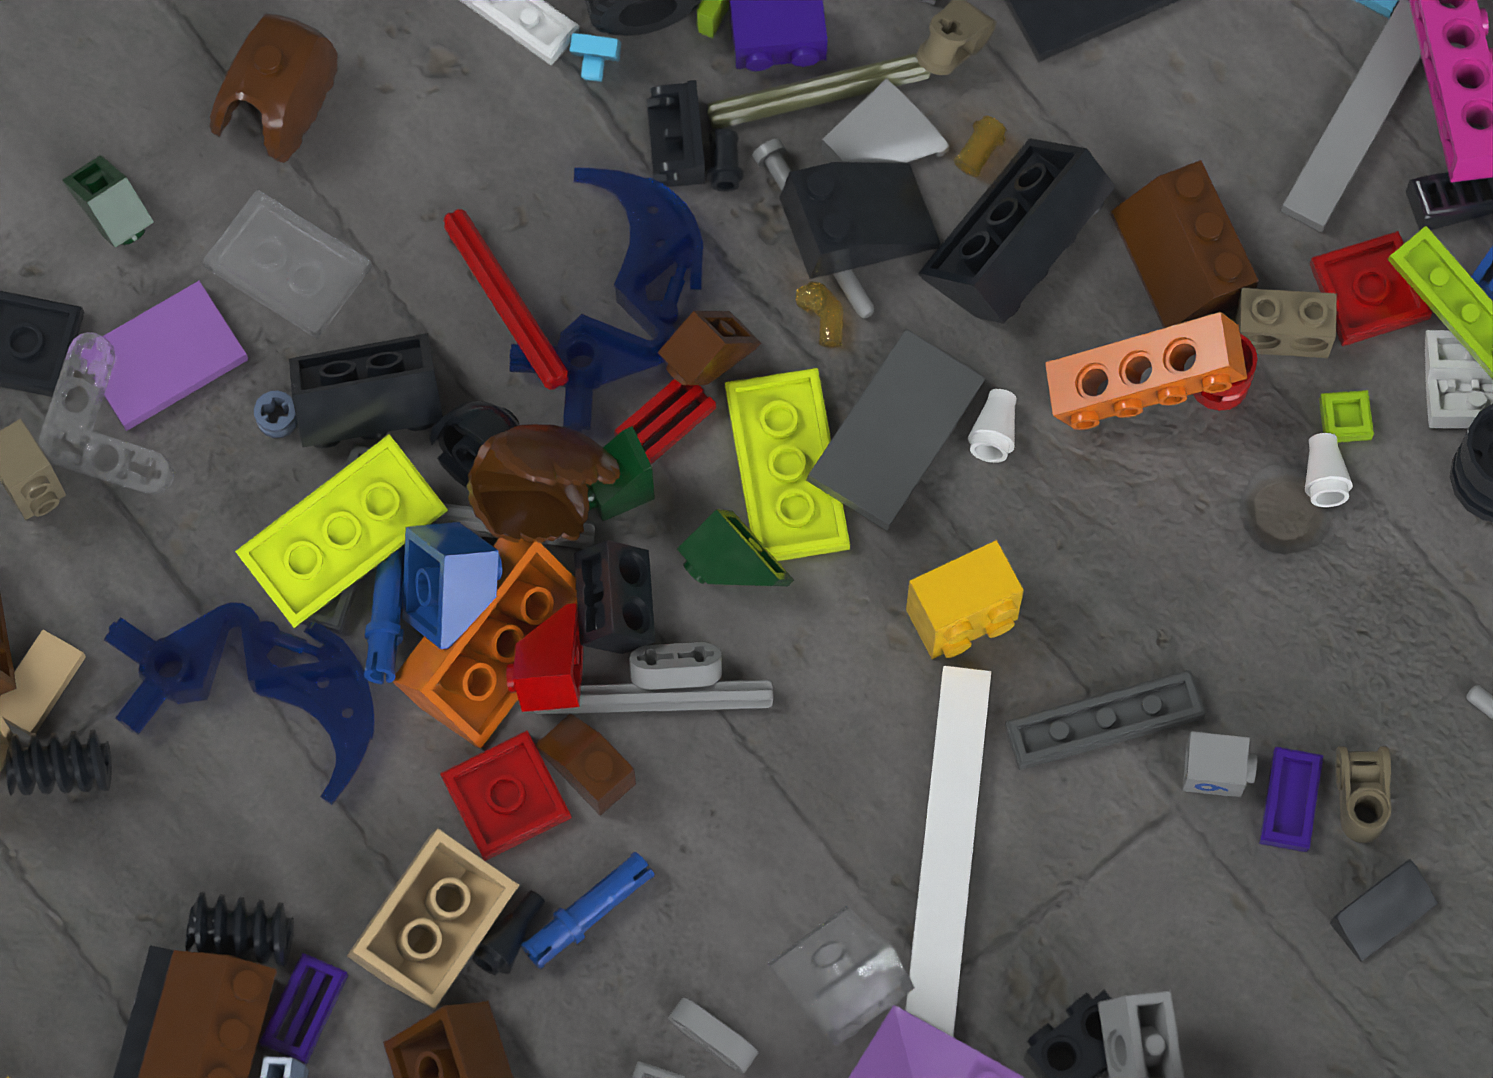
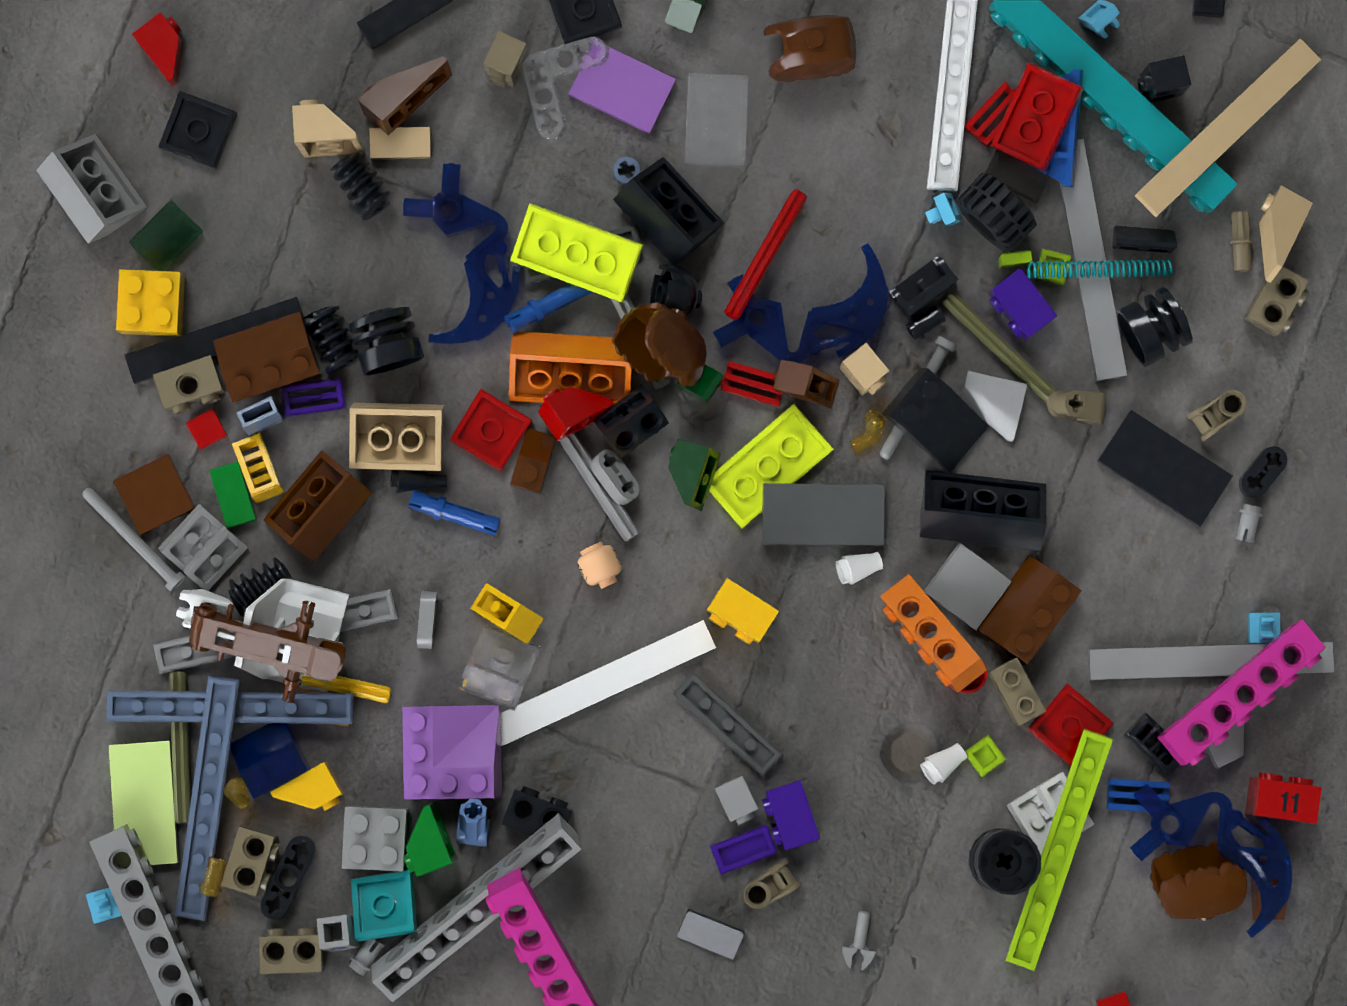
camera: 55 degrees right, 15 degrees up
blue slope [402,522,502,649] -> none
clear yellow pin [953,115,1007,178] -> none
none -> black wheel [349,307,424,376]
none -> yellow slope [470,583,544,644]
none -> light nougat head [577,542,622,589]
none -> dark purple brick [762,780,820,850]
none -> tan brick [840,343,889,396]
none -> light grey slope [924,543,1012,630]

